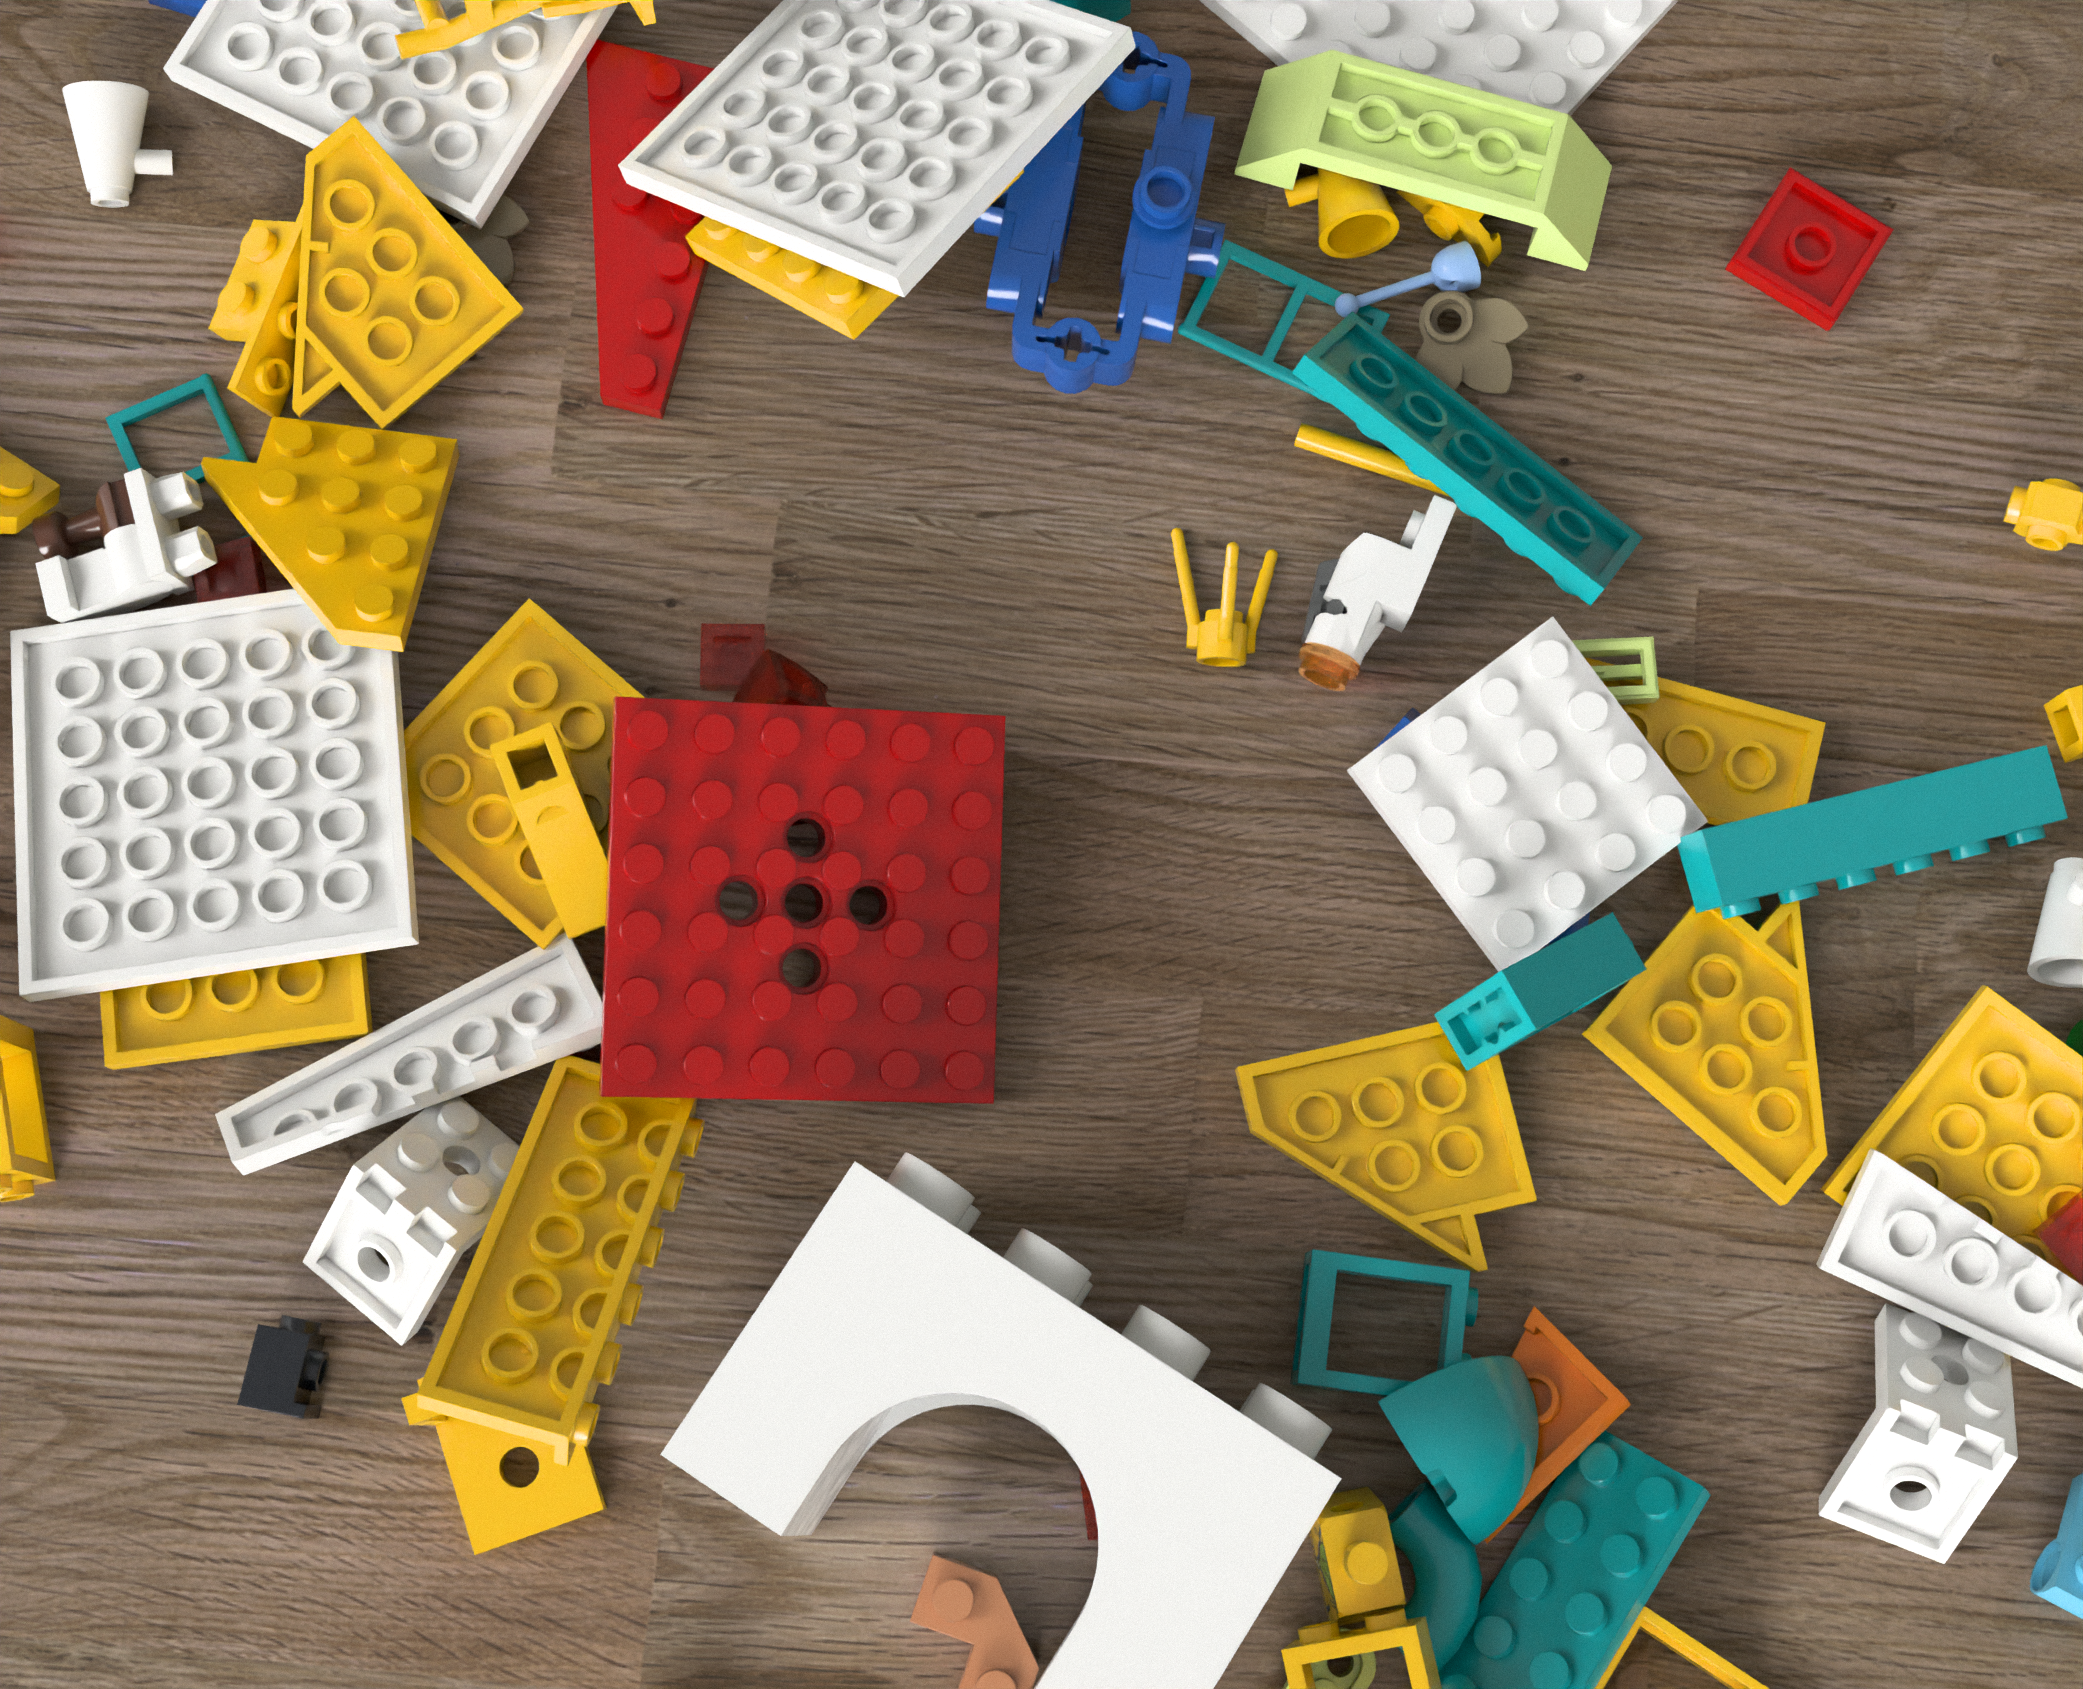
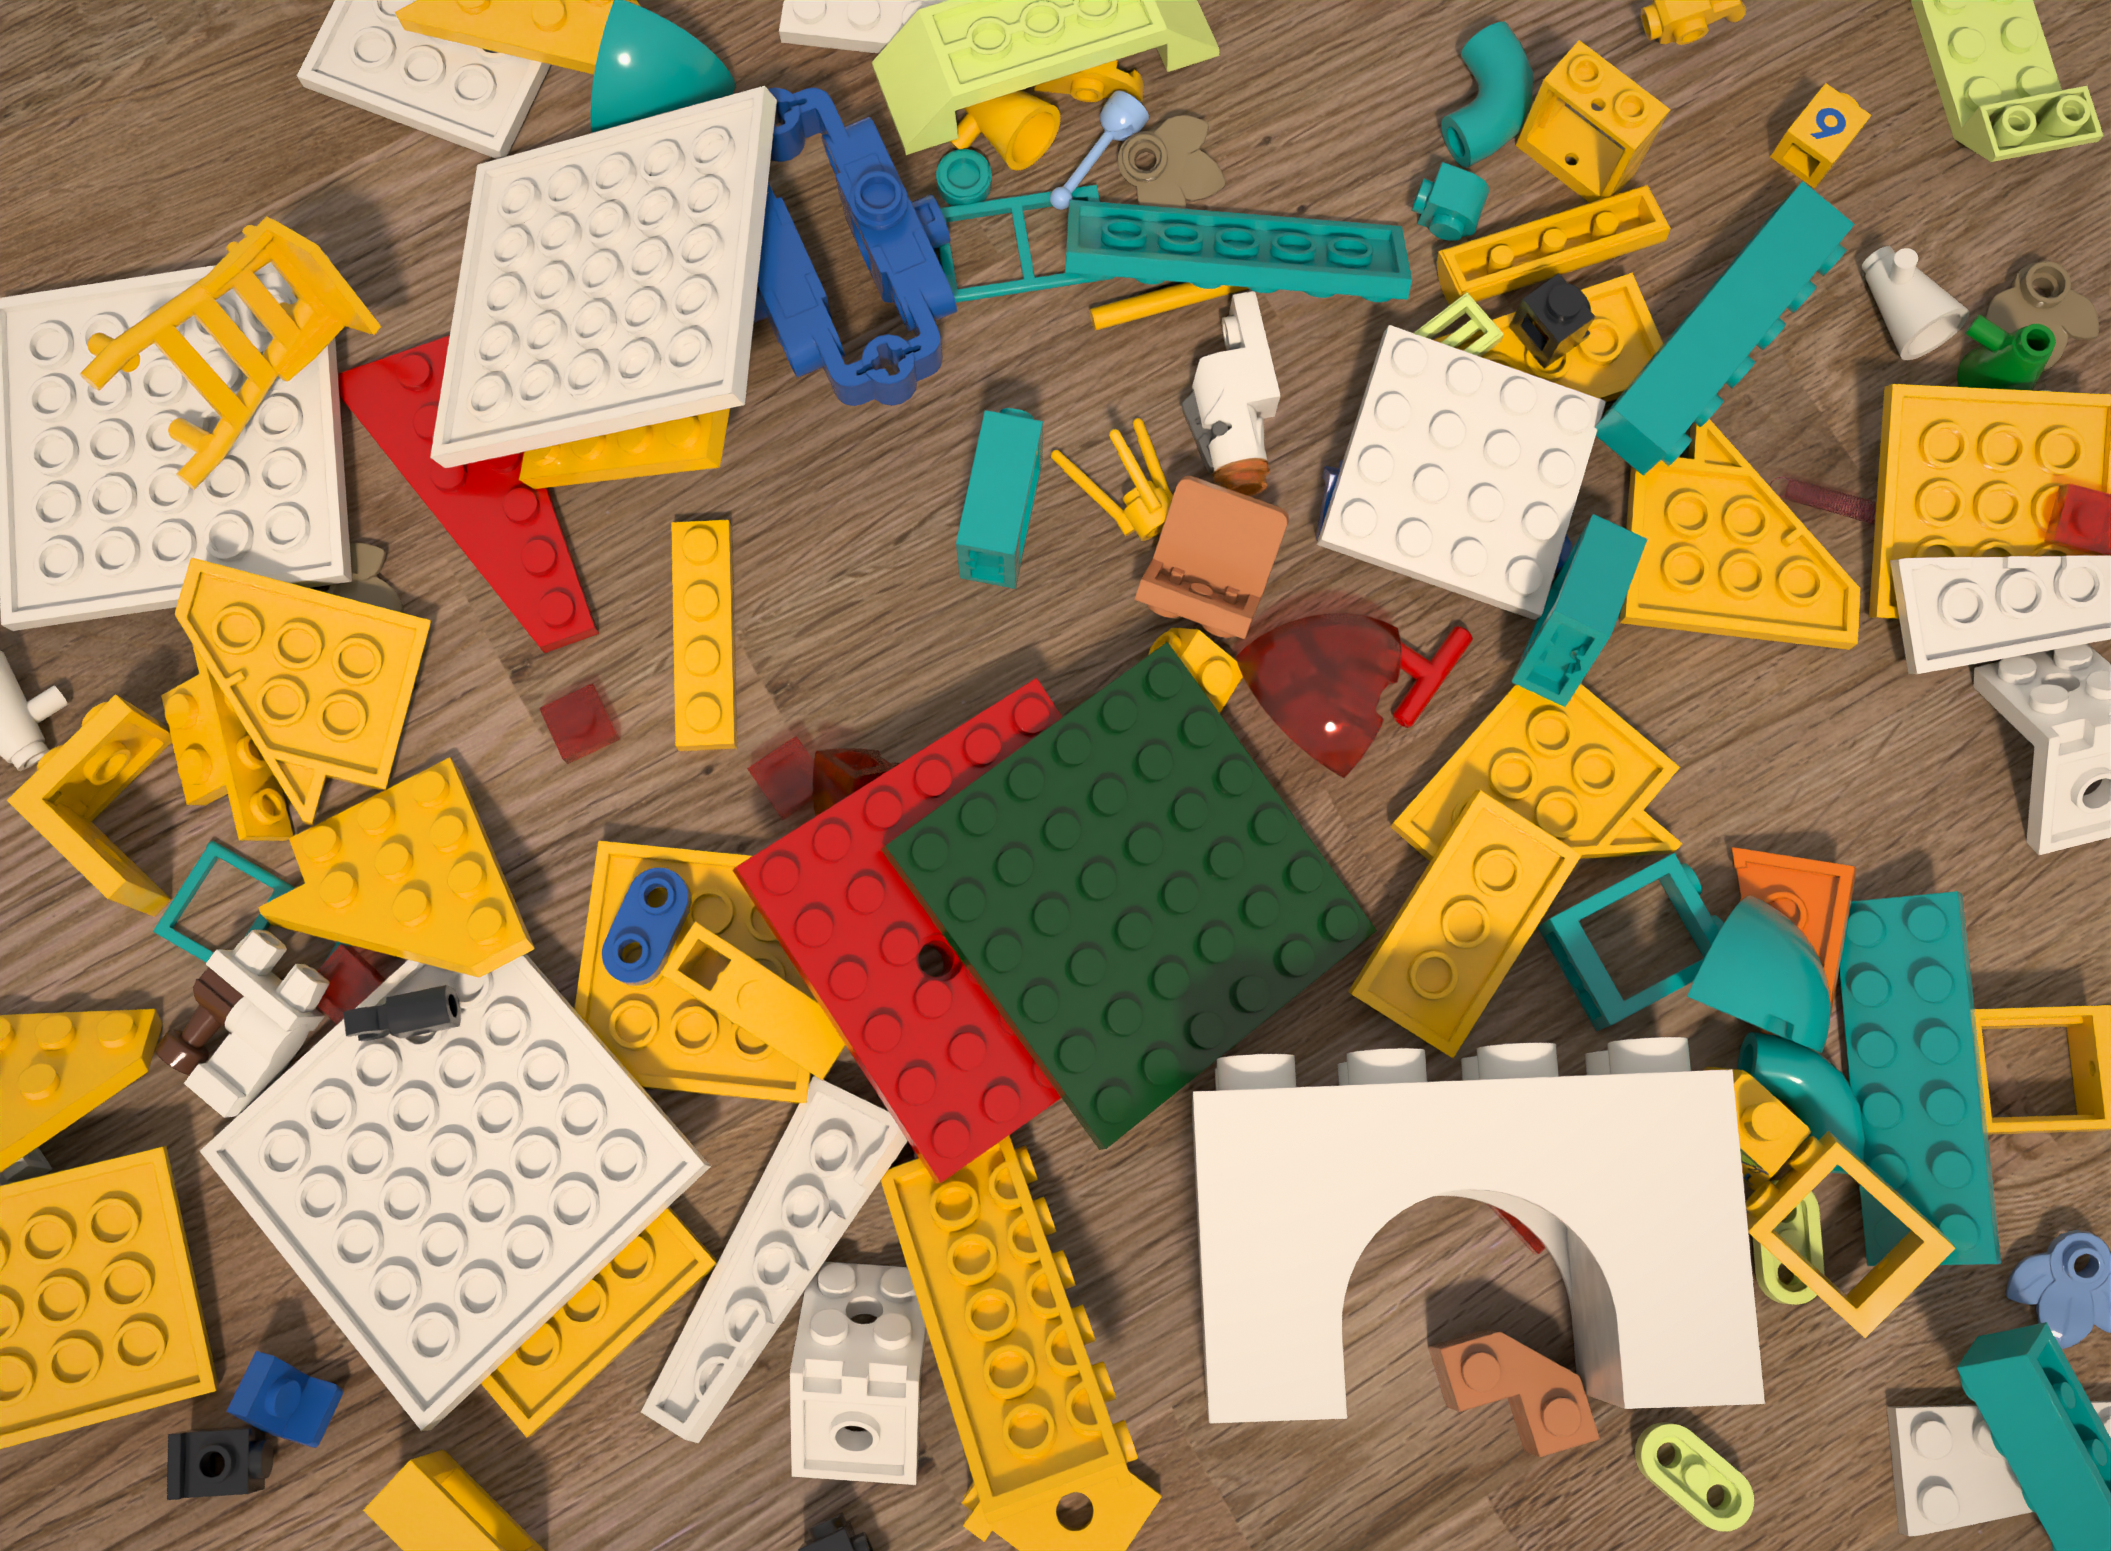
camera: 30 degrees left, 0 degrees up
none -> yellow bracket [7,694,172,917]
none -> black bar [343,985,461,1042]
none -> clear red plate [539,683,620,764]
none -> blue plate [602,868,692,986]
none -> yellow plate [671,520,737,751]
none -> dark green plate [881,642,1377,1150]
none -> teal tile [936,149,992,206]
none -> teal window [956,408,1043,589]
none -> nougat bracket [1134,476,1289,640]
none -> yellow bracket [1149,628,1247,713]
none -> clear red brick [1236,613,1401,778]
none -> yellow plate [1348,790,1582,1058]
none -> red piece [1380,626,1473,728]
none -> teal plate [1411,162,1490,241]
none -> yellow brick [1437,185,1671,305]
none -> teal cylinder [1441,21,1533,168]
none -> black brick [1509,273,1595,369]
none -> yellow window [1515,40,1671,203]
none -> clear pink piece [1770,477,1876,525]

